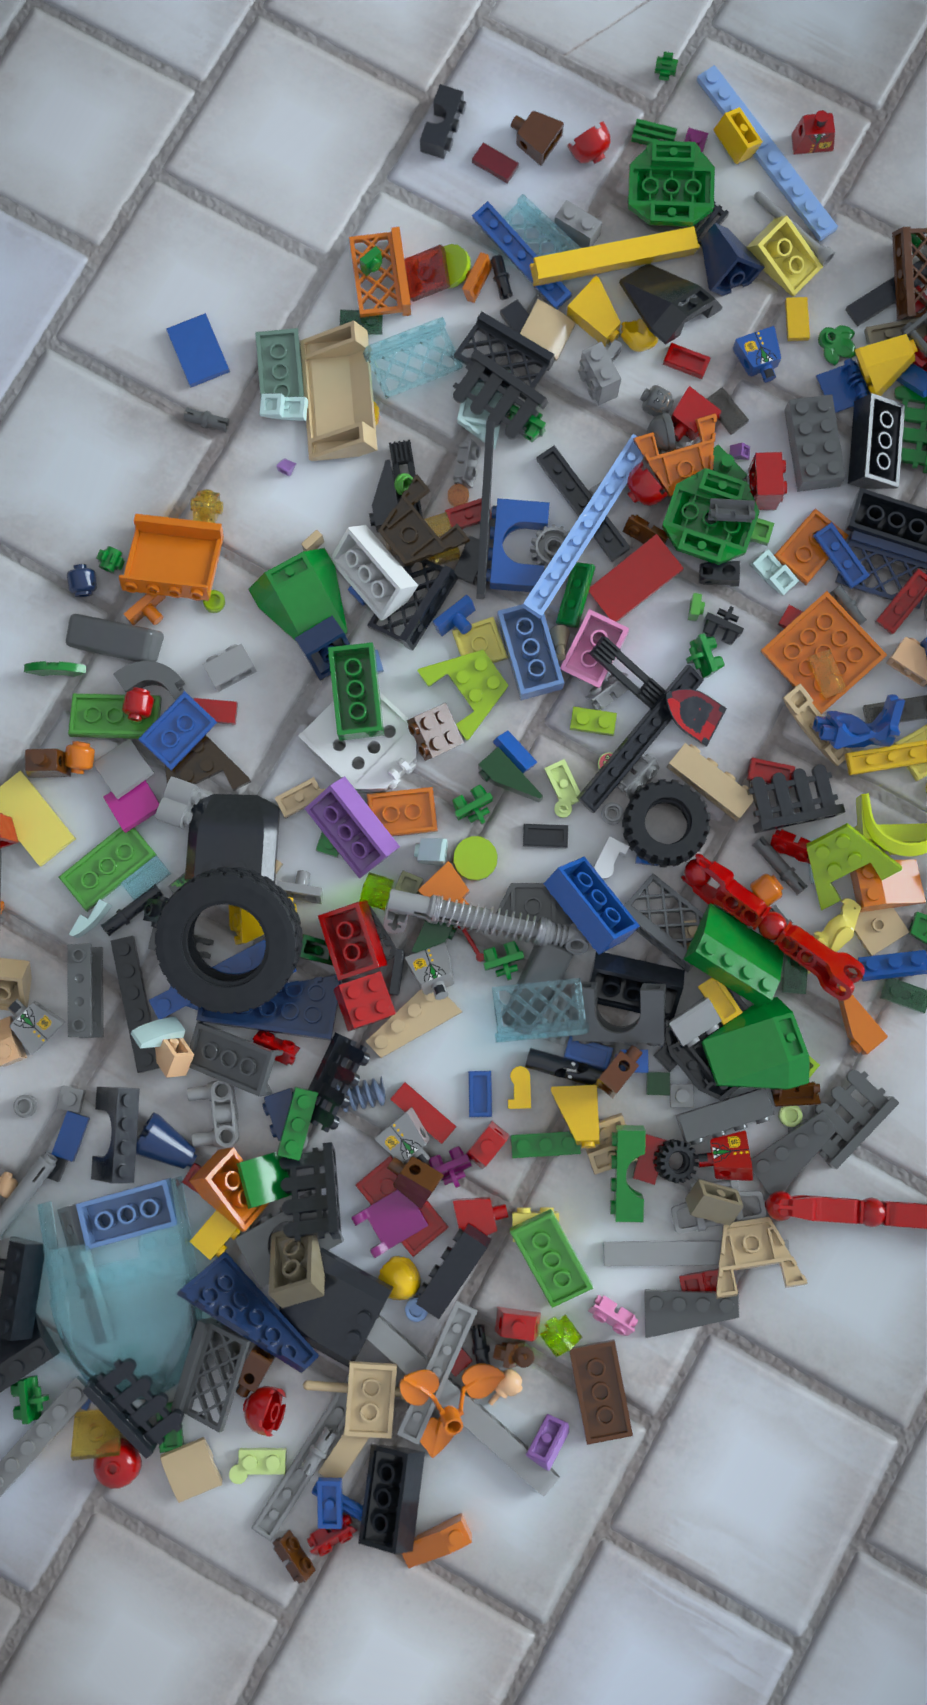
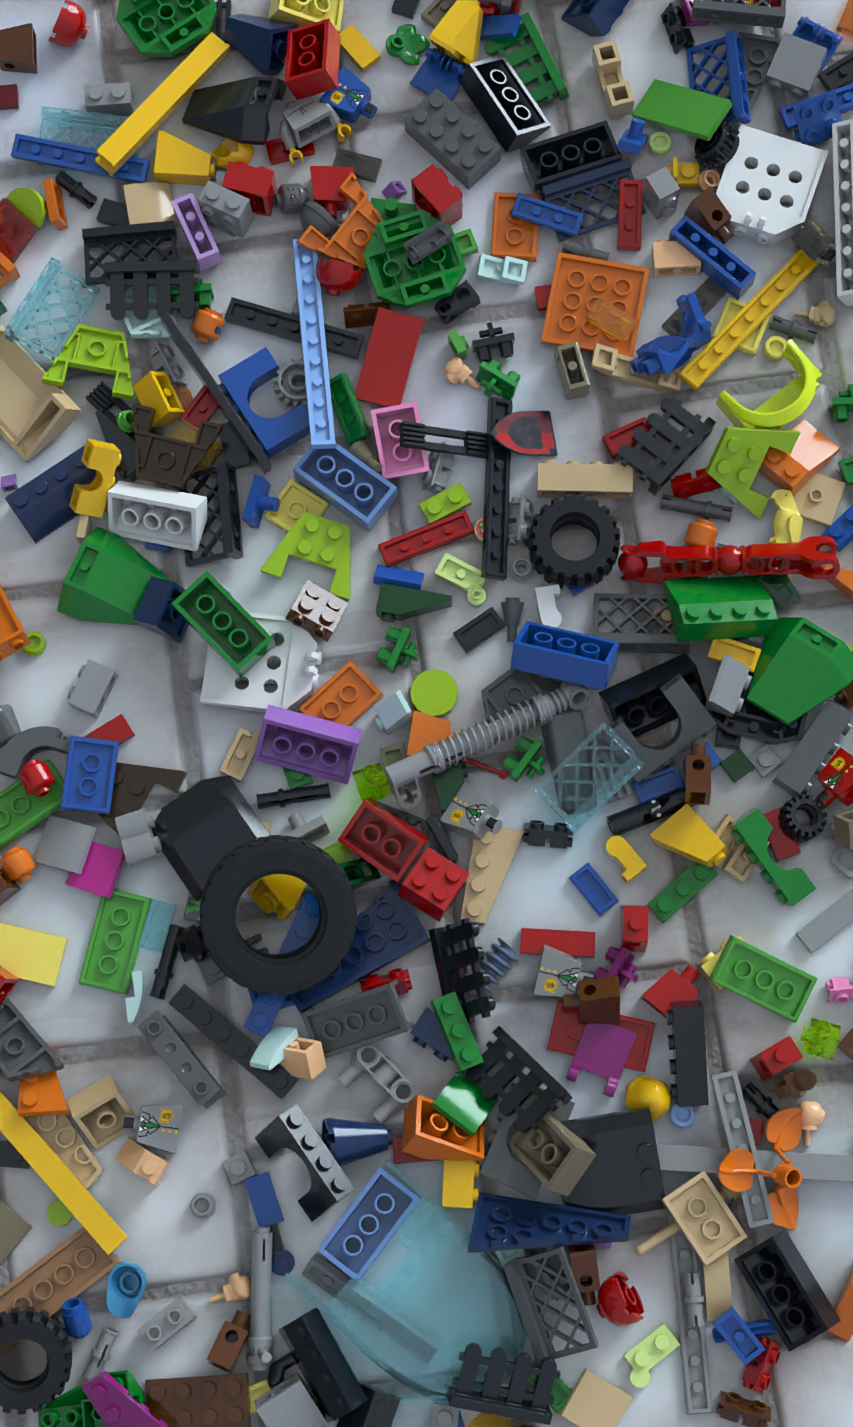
camera: 35 degrees left, 5 degrees down
none -> dark blue slope [5,446,96,544]
none -> lime wing [42,324,134,401]
none -> yellow arch [69,438,121,518]
none -> yellow brick [133,371,185,427]
none -> lavender brick [171,193,222,271]
none -> orange head [191,307,225,344]
none -> red brick [222,161,278,217]
none -> black pin [256,783,331,810]
none -> clear blue tile [272,1249,295,1276]
none -> light grey torso [280,97,351,167]
none -> red brick [284,18,341,100]
none -> clear neon green tile [322,842,353,864]
none -> red tile [378,510,475,567]
none -> light nougat piece [444,356,481,390]
none -> dark grey cone [501,597,524,642]
none -> black hinge [523,820,573,849]
none -> dark tan brick [554,342,590,400]

